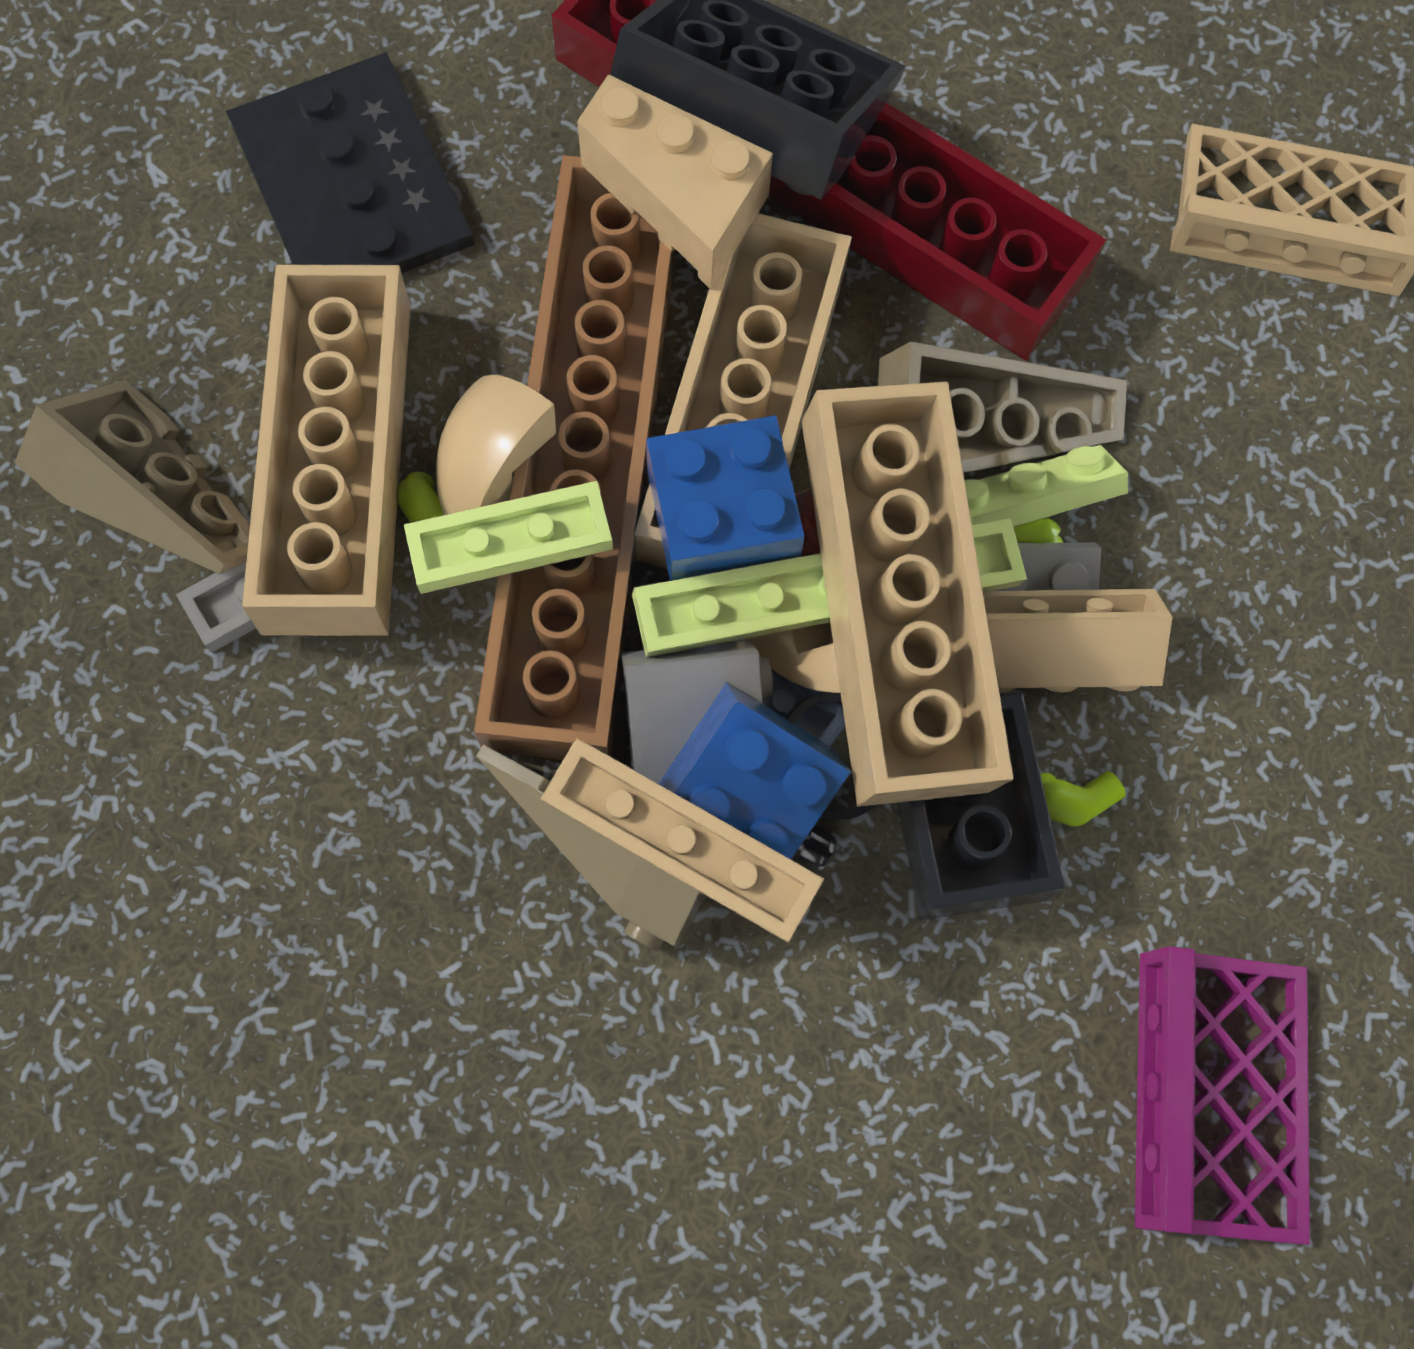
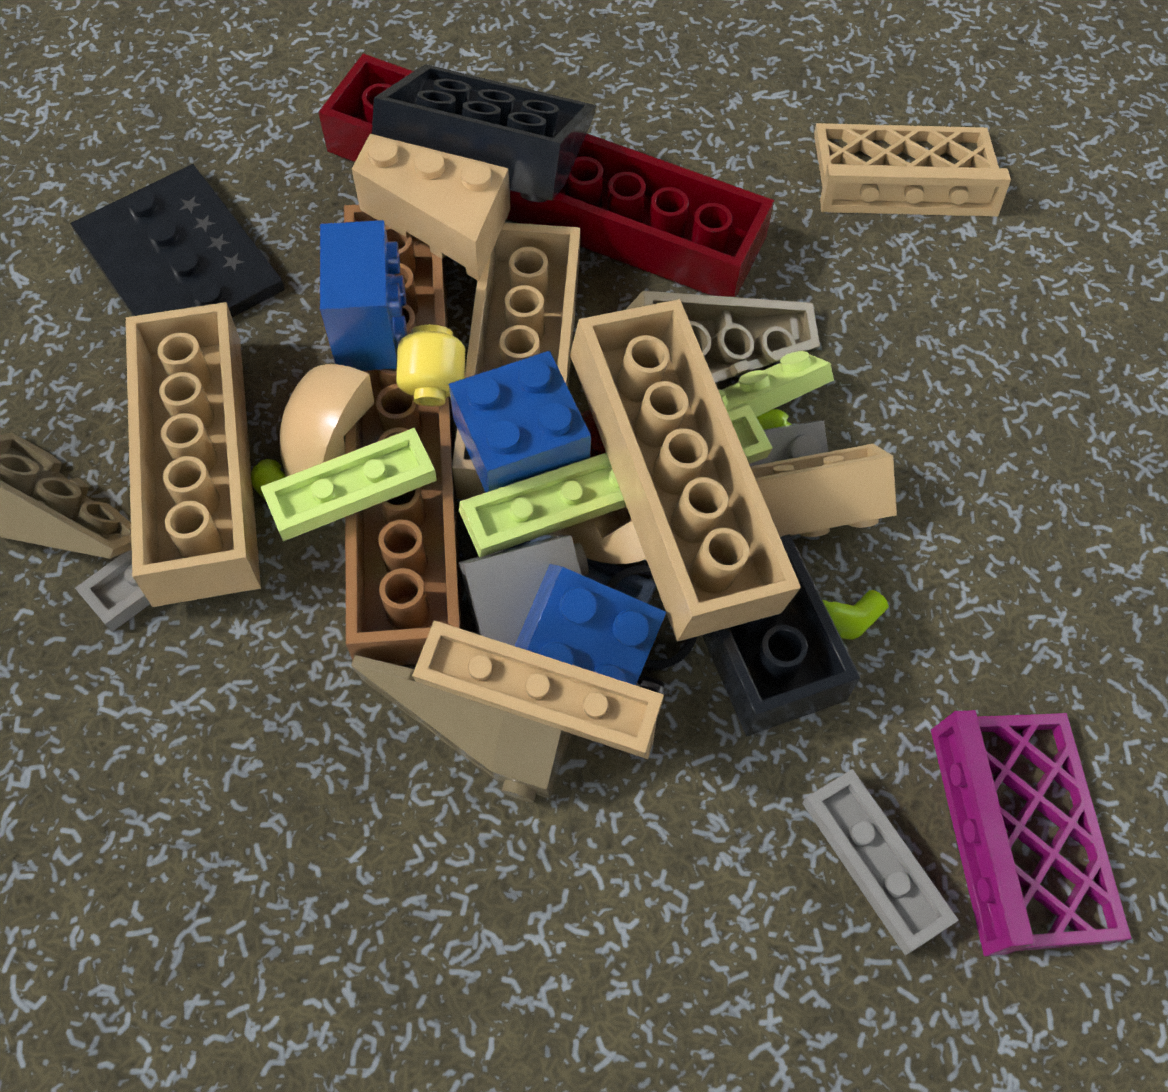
camera: 10 degrees left, 10 degrees down
none -> blue brick [320,220,407,371]
none -> light yellow head [396,324,465,406]
none -> light grey plate [802,769,959,956]

